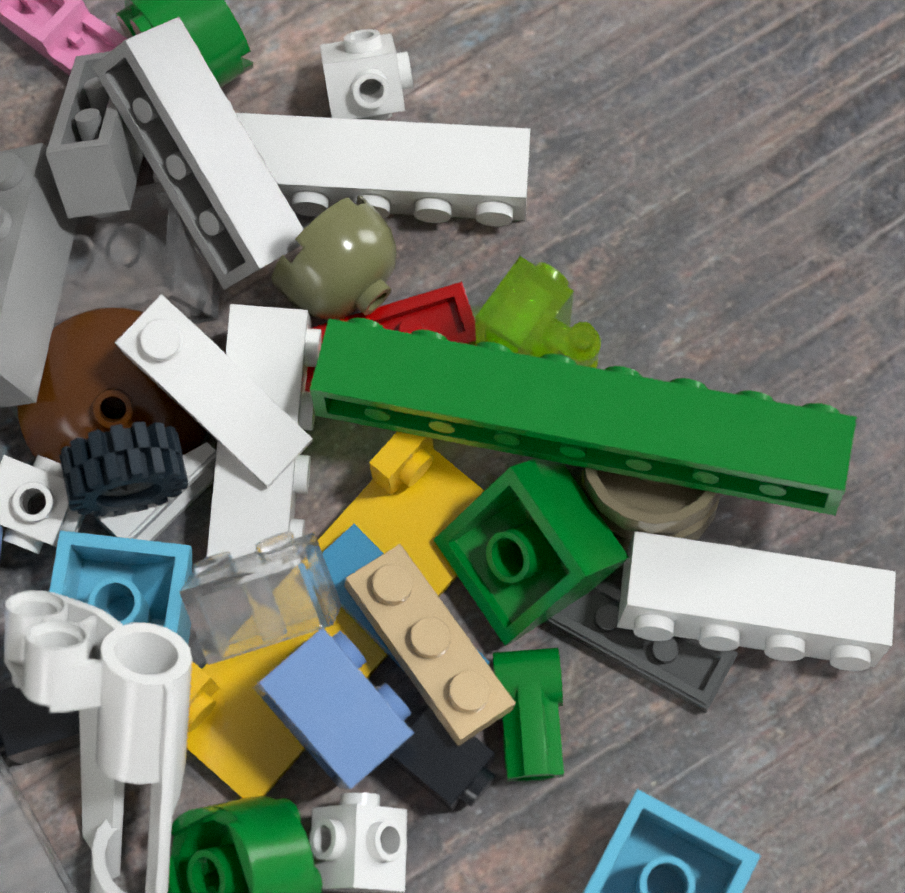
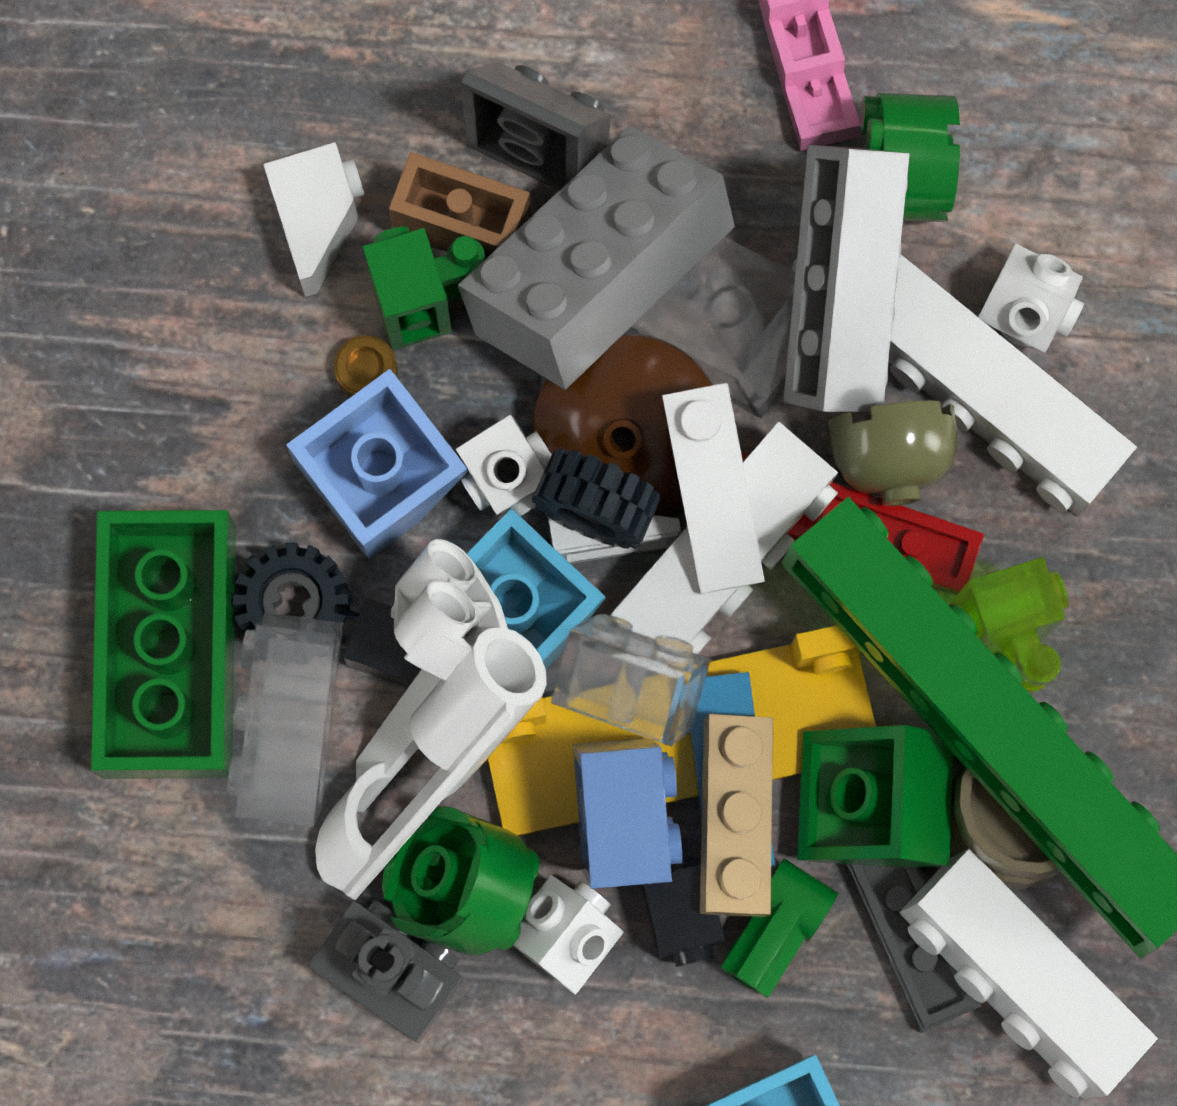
camera: 30 degrees right, 5 degrees up
light grey brick [46,51,143,219] -> none

